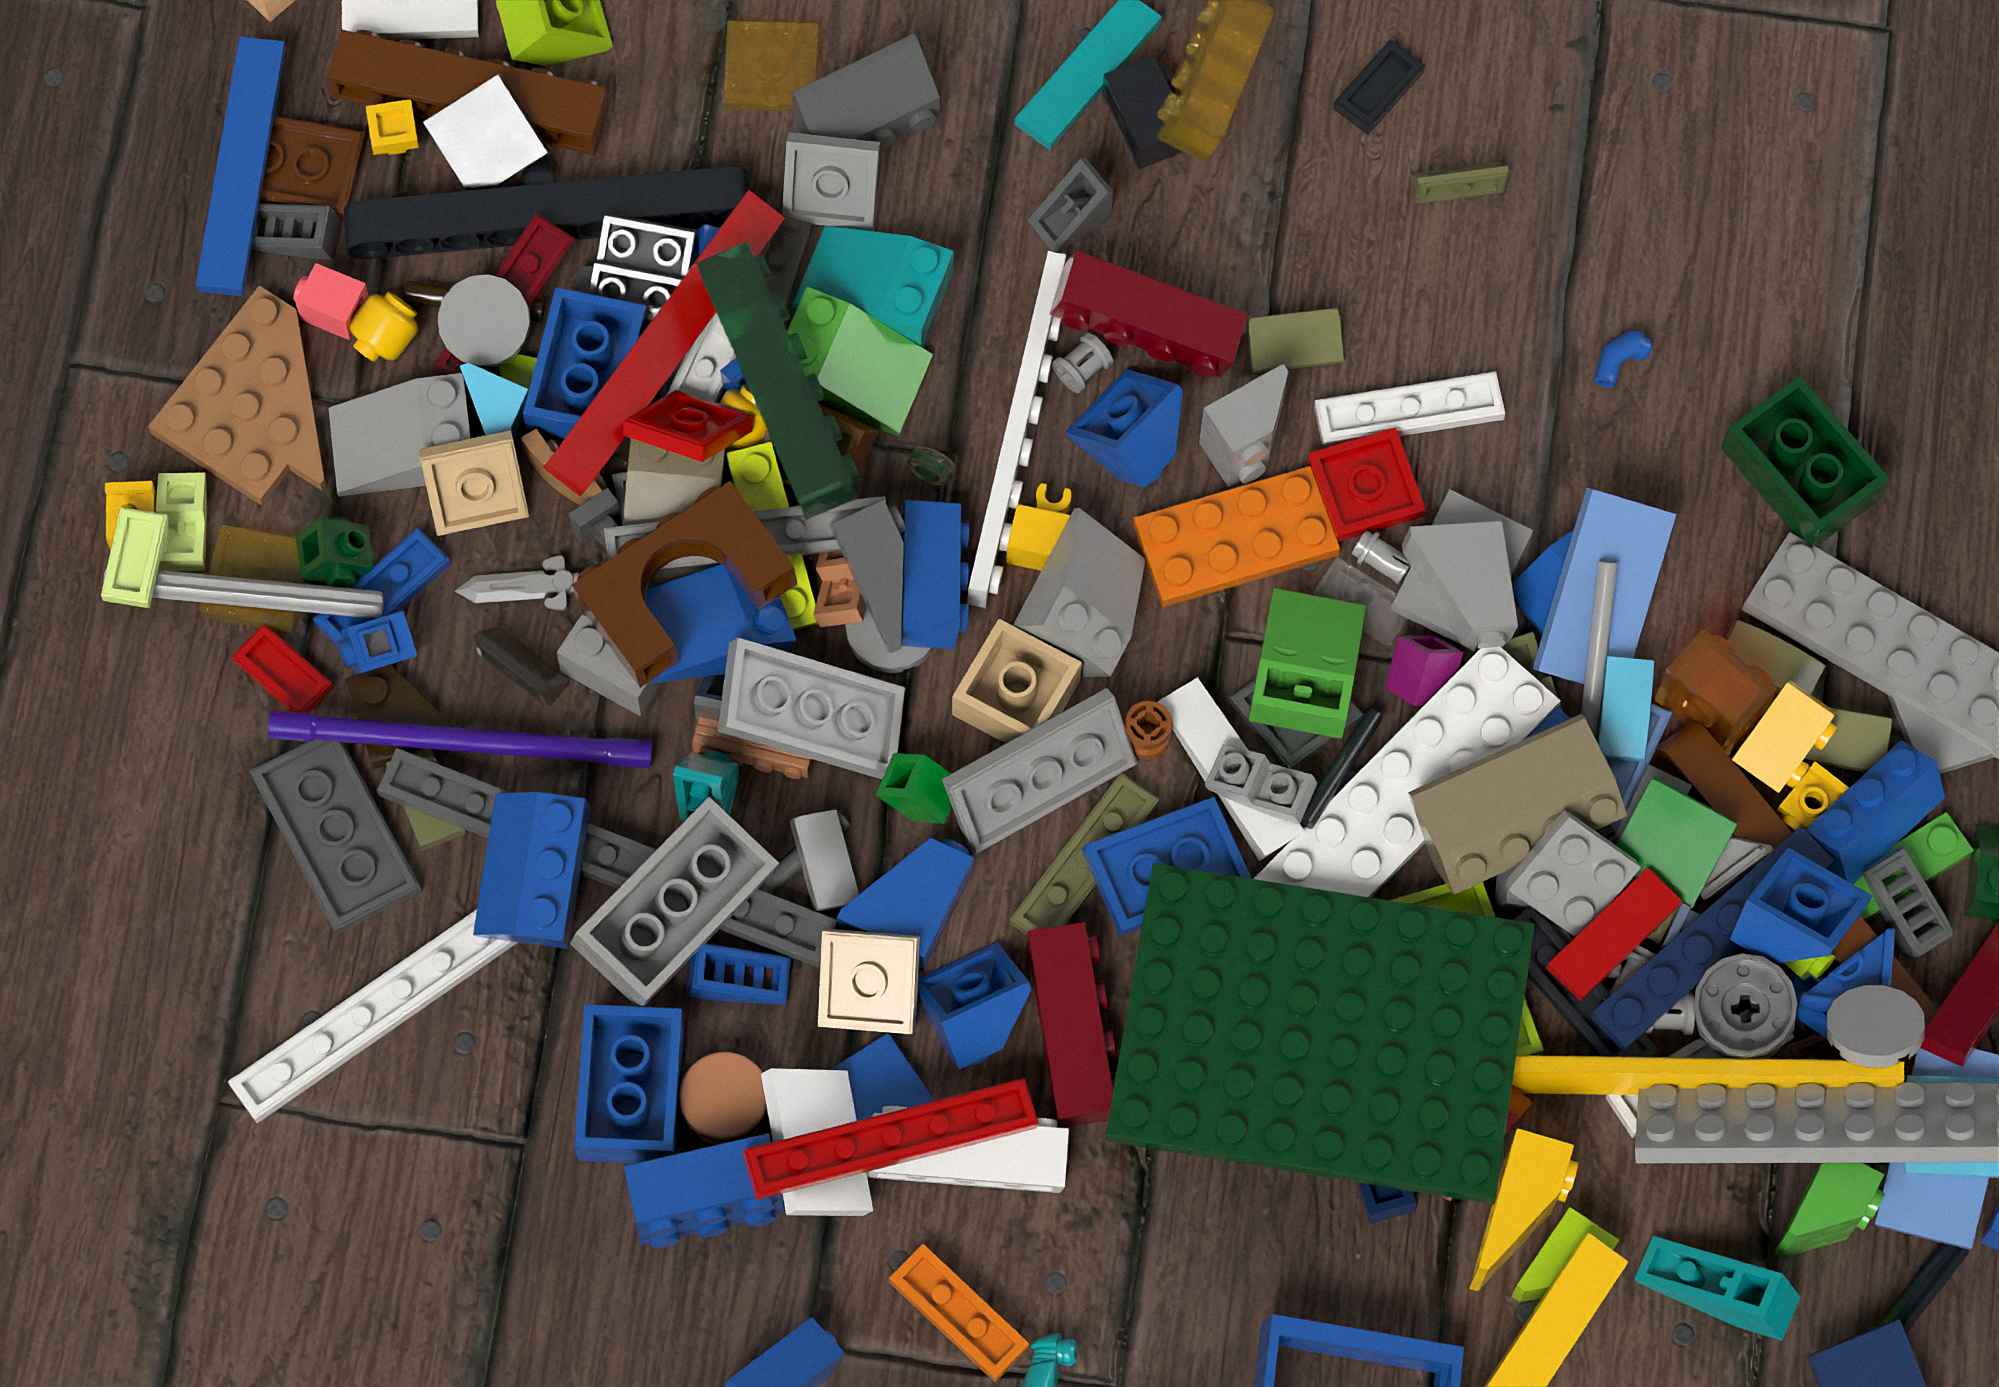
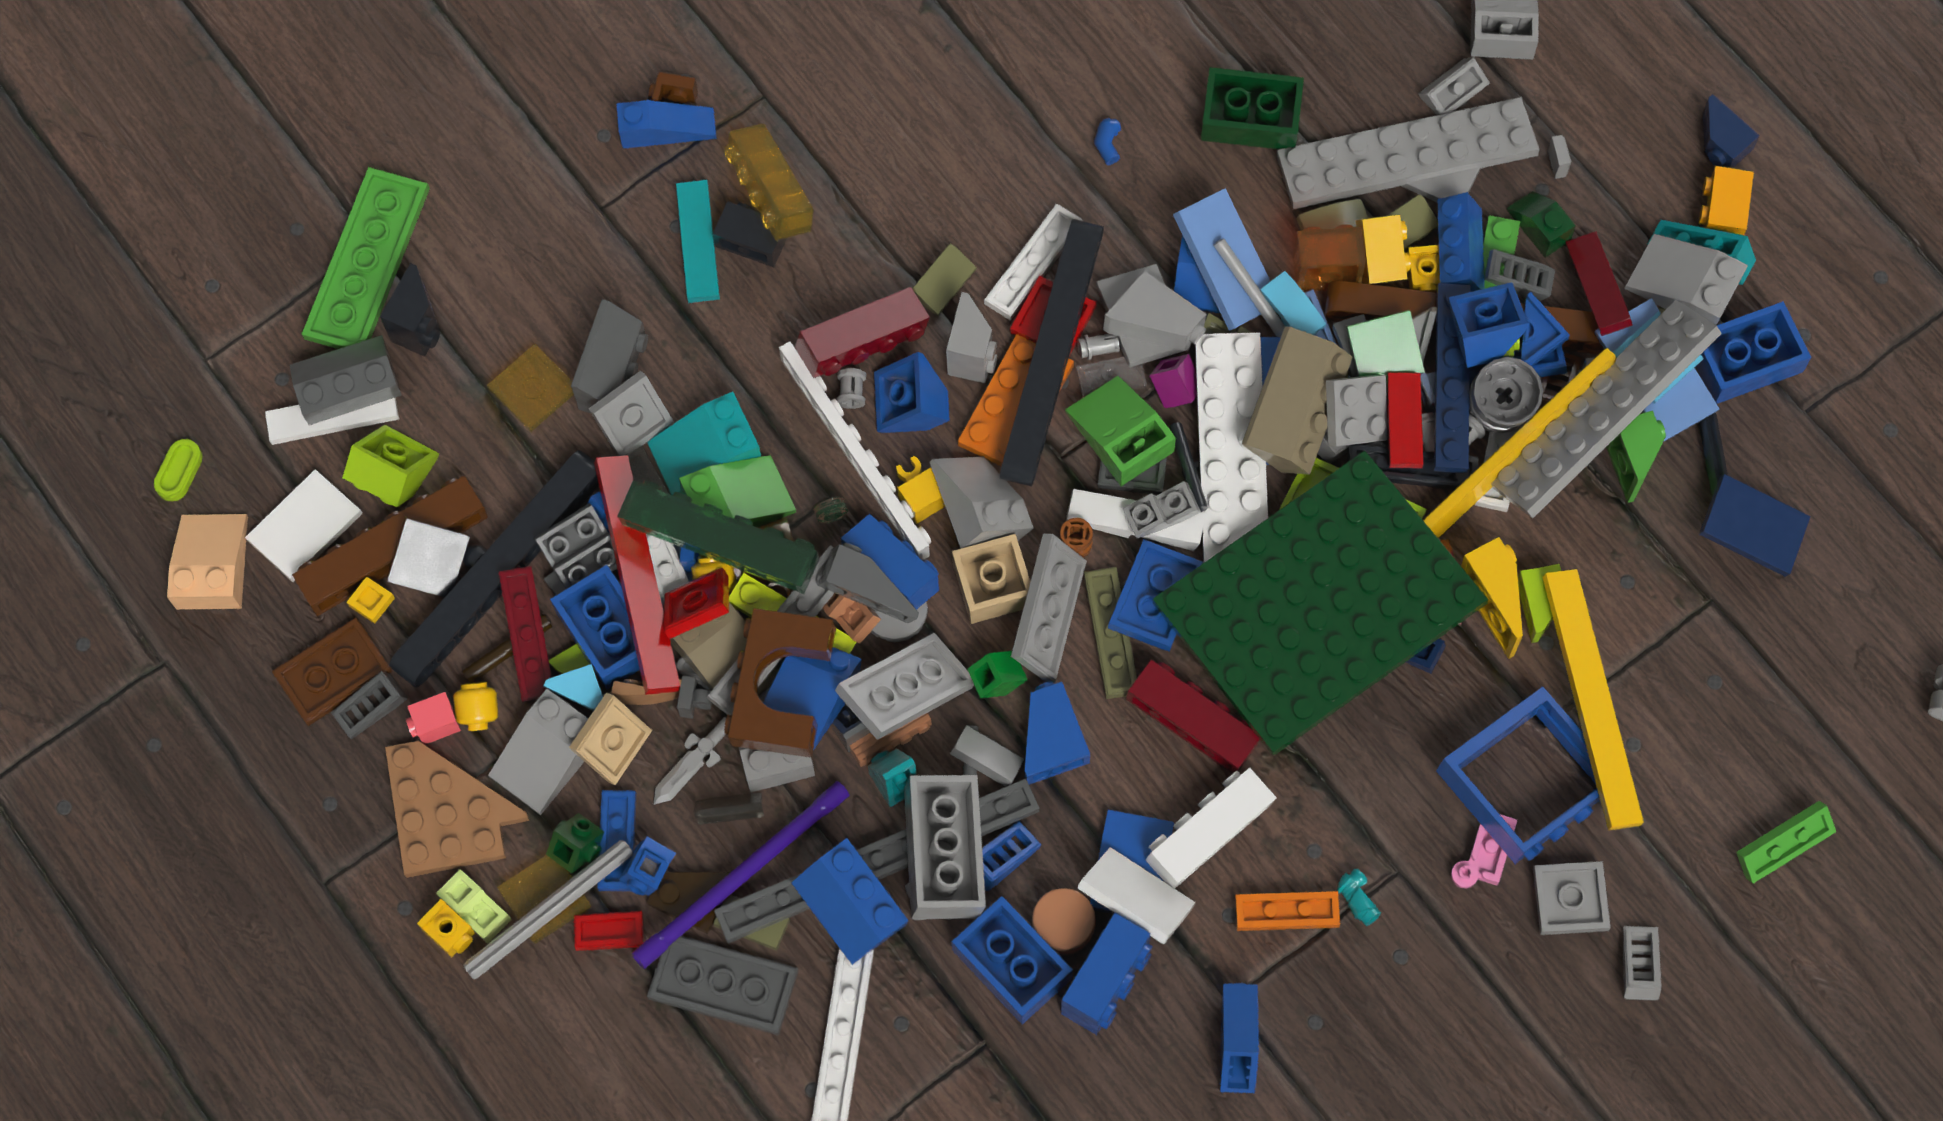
camera: 40 degrees left, 0 degrees up
yellowish green tile [101,507,169,608] -> none
blue tile [196,37,286,296] -> none
light grey tile [437,274,531,368] -> none
red tile [742,1078,1039,1201] -> none
tile [818,929,920,1034] -> none
blue slope [917,942,1031,1069] -> none
dark grey slope [1027,158,1113,253] -> none
black tile [1333,40,1425,135] -> none
olive slope [1410,161,1509,204] -> none
teal slope [1634,1236,1801,1341] -> none
light grey tile [1827,985,1925,1067] -> none
none -> black beam [1000,219,1104,487]

